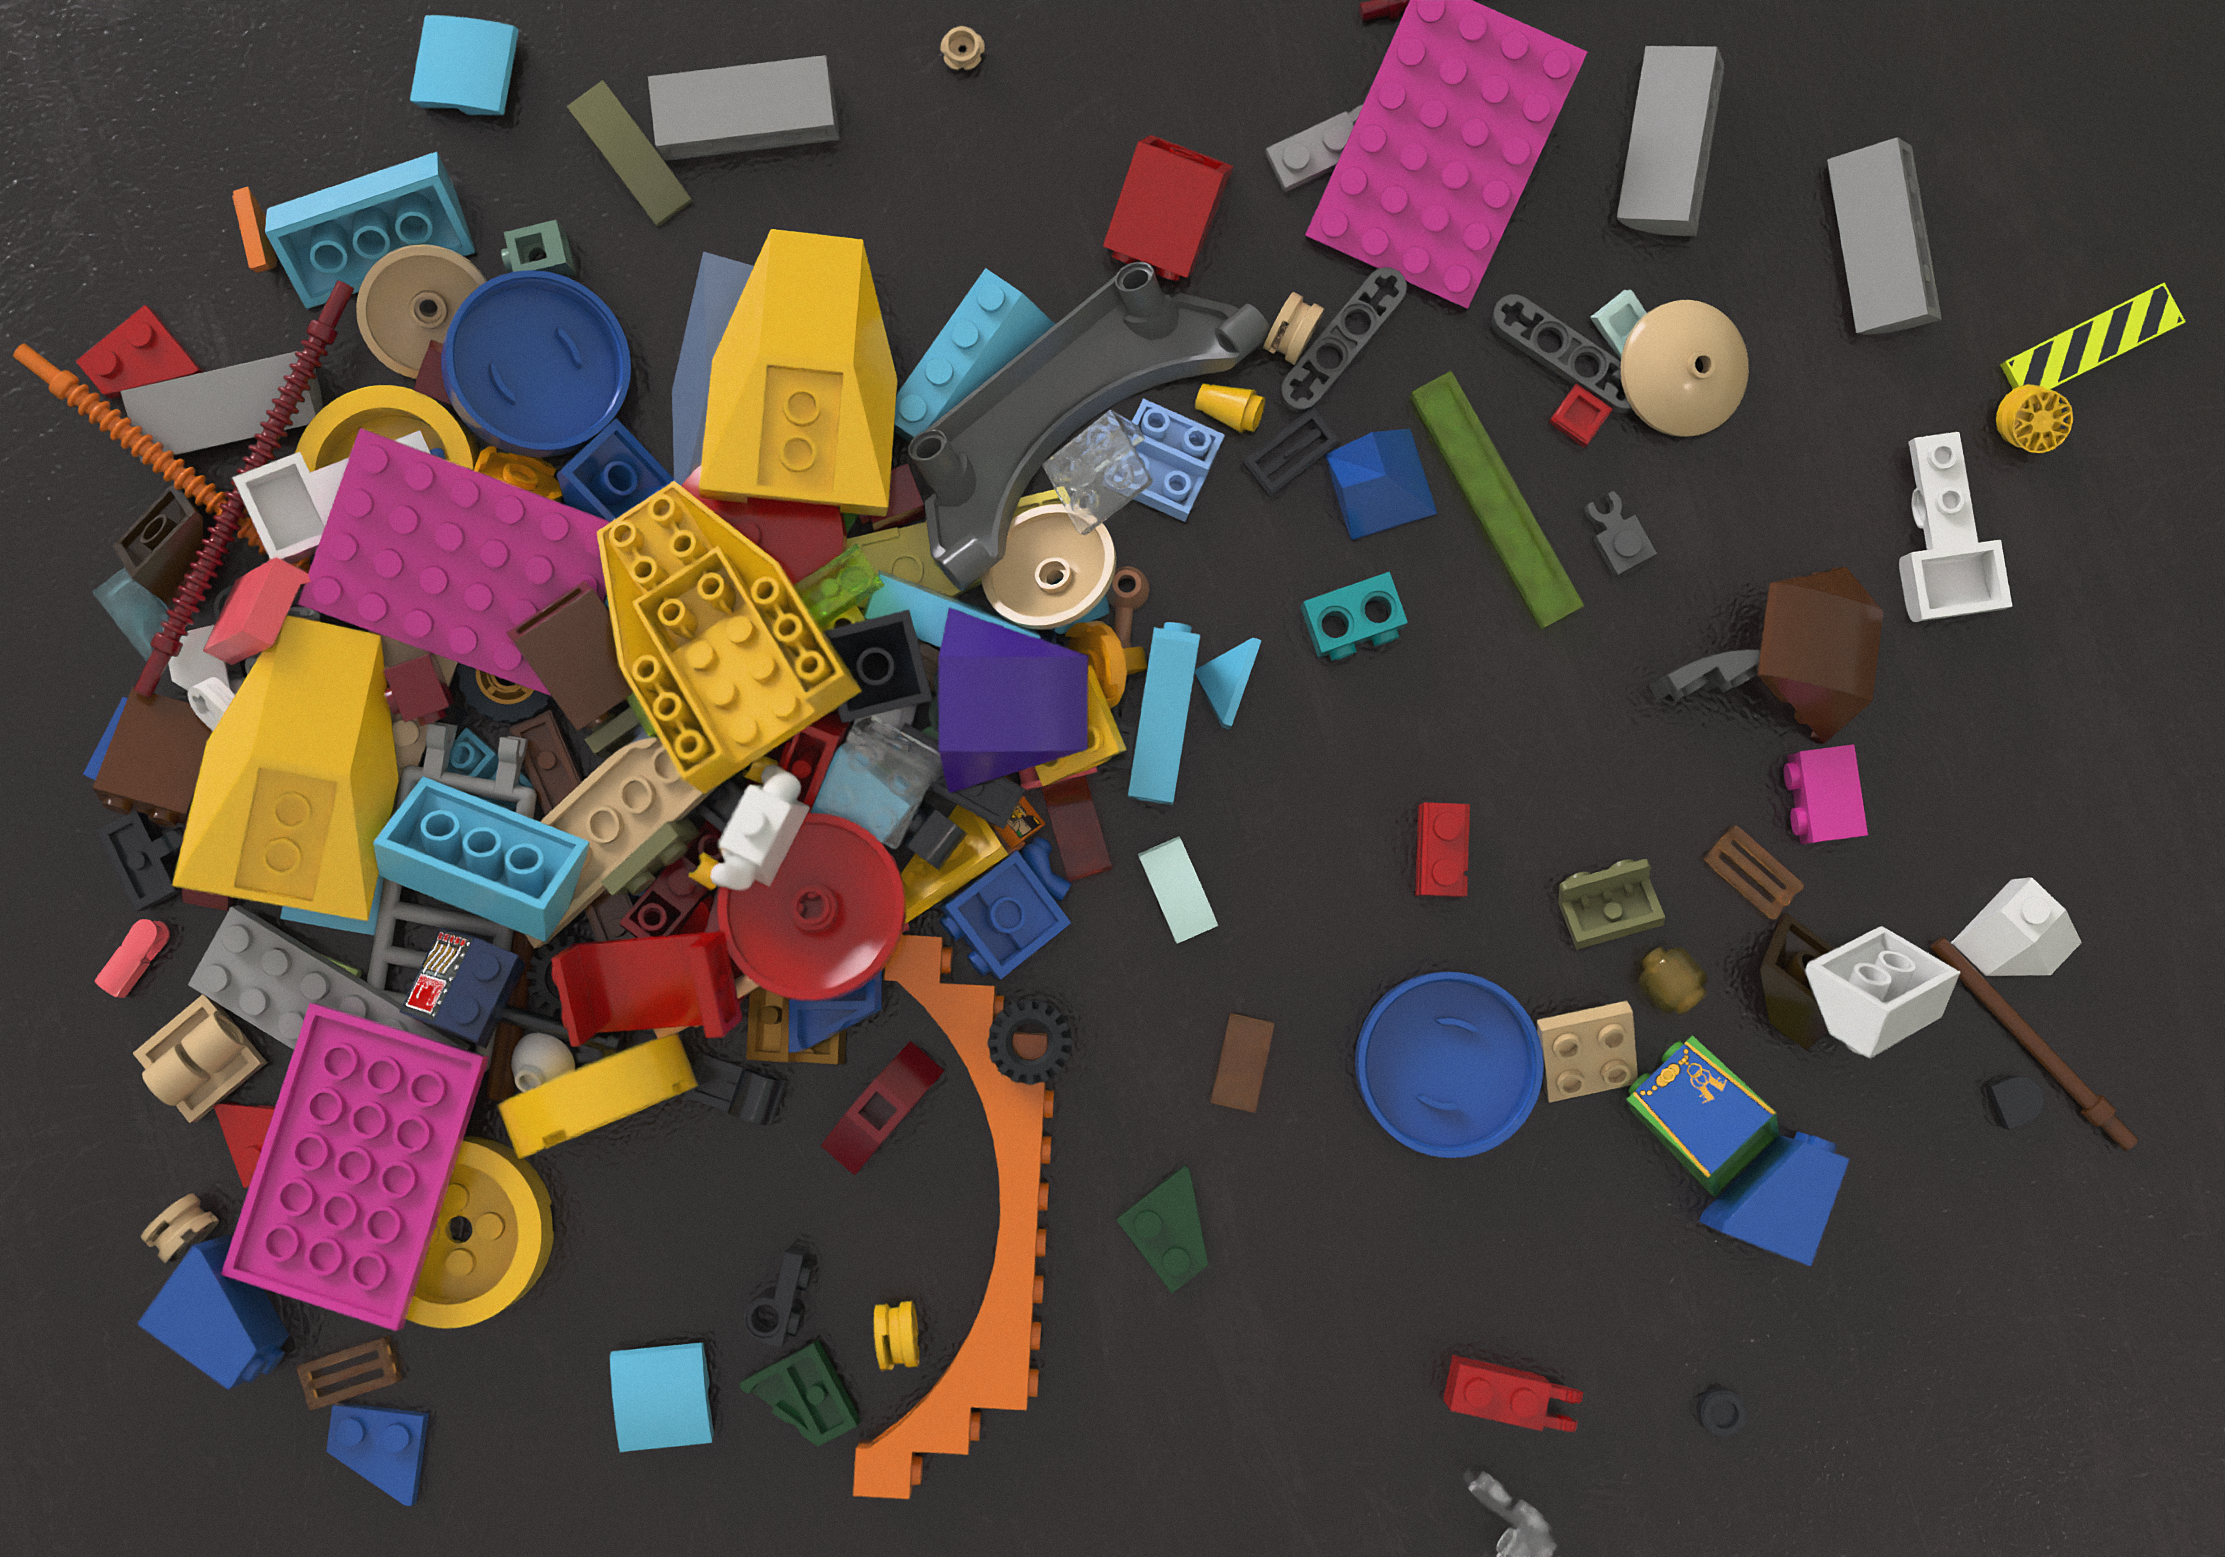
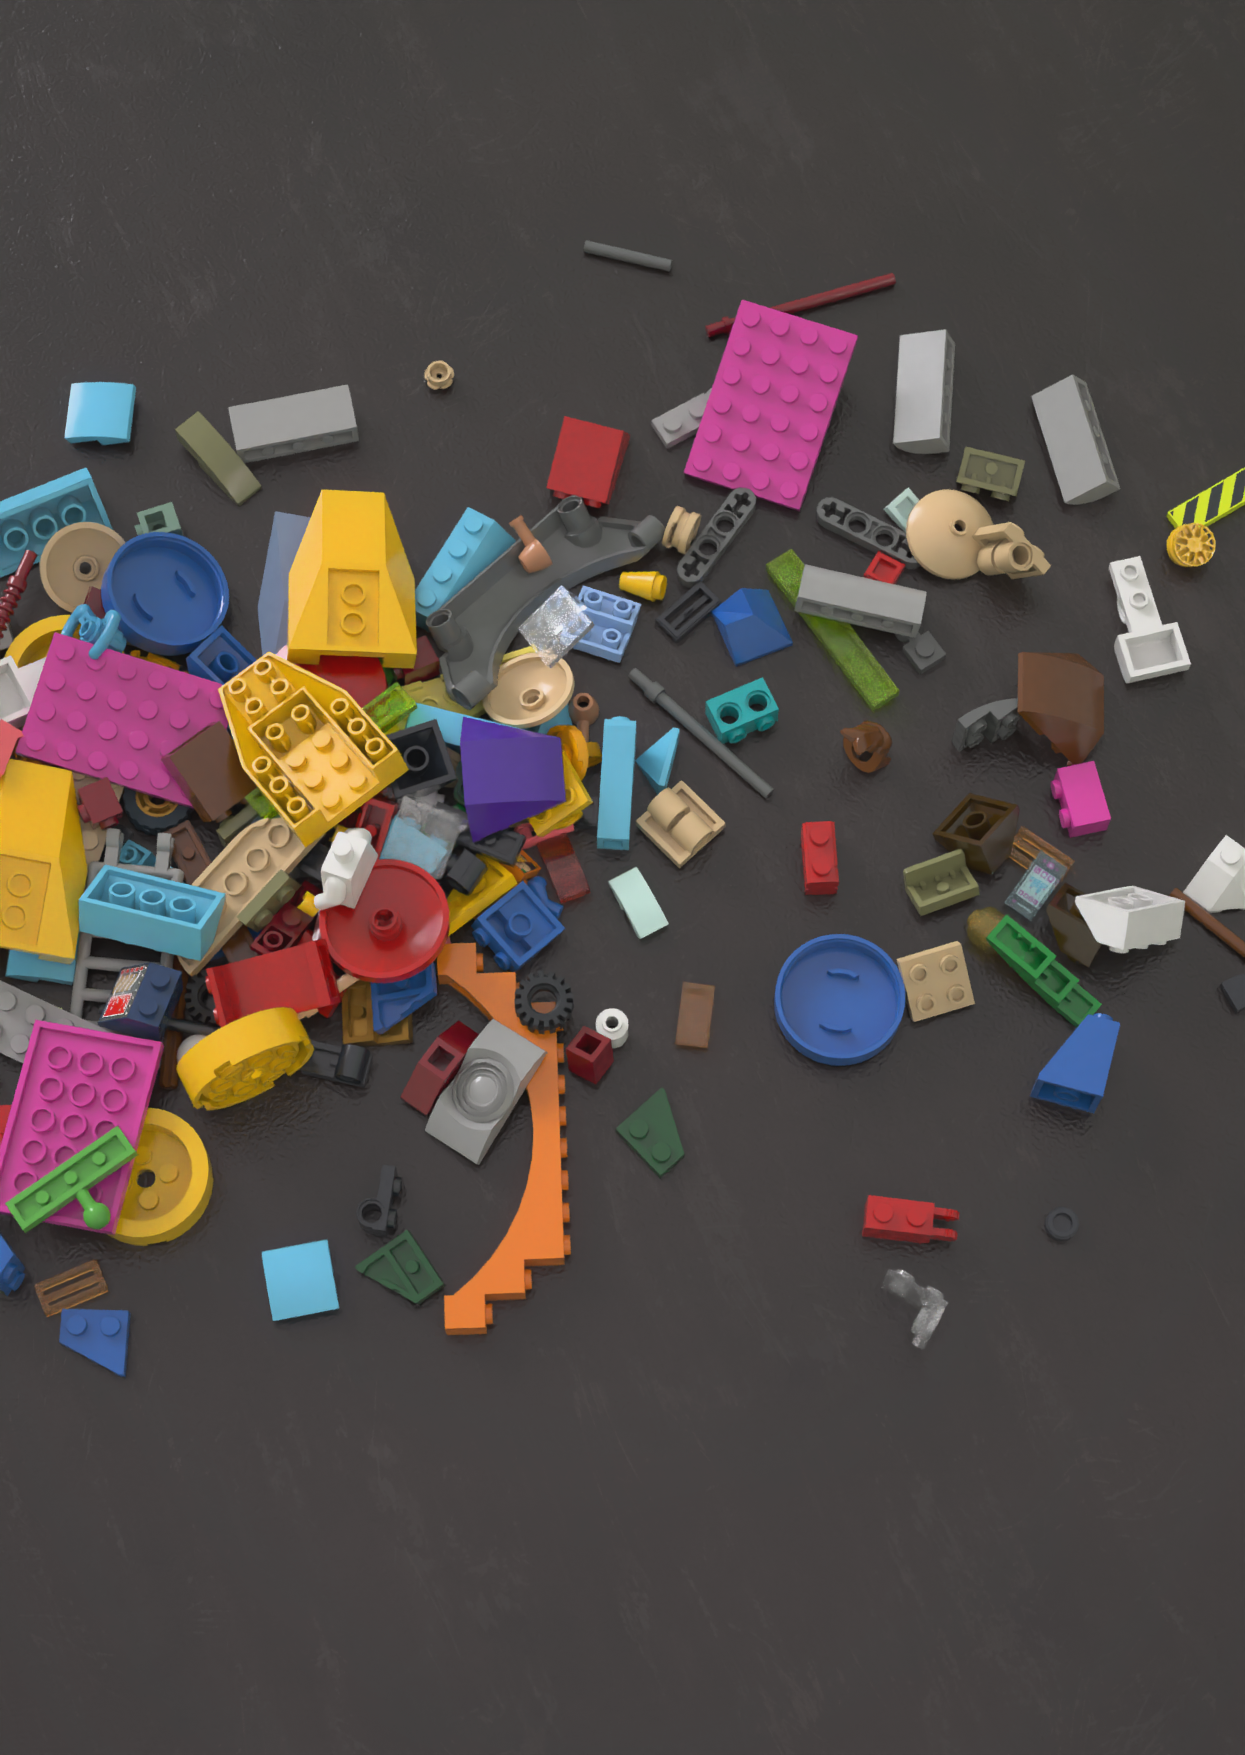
camera: 10 degrees left, 15 degrees down
yellow wheel [874,1301,920,1371] -> none
slope [1626,1036,1780,1198] -> none
none -> bright green plate [5,1126,138,1233]
none -> dark azure piece [61,604,127,660]
none -> light grey slope [425,1019,547,1165]
none -> nougat bar [509,515,552,573]
none -> dark red brick [566,1026,614,1084]
none -> white brick [596,1008,628,1048]
none -> dark grey bar [628,668,774,799]
none -> tan plate [636,780,726,868]
none -> light grey brick [794,564,926,638]
none -> reddish brown hair [840,720,893,773]
none -> dark brown slope [932,793,1020,875]
none -> olive bracket [957,447,1025,501]
none -> tan plate [972,522,1051,579]
none -> green slope [985,914,1102,1028]
none -> clear light blue tile [1004,850,1068,921]

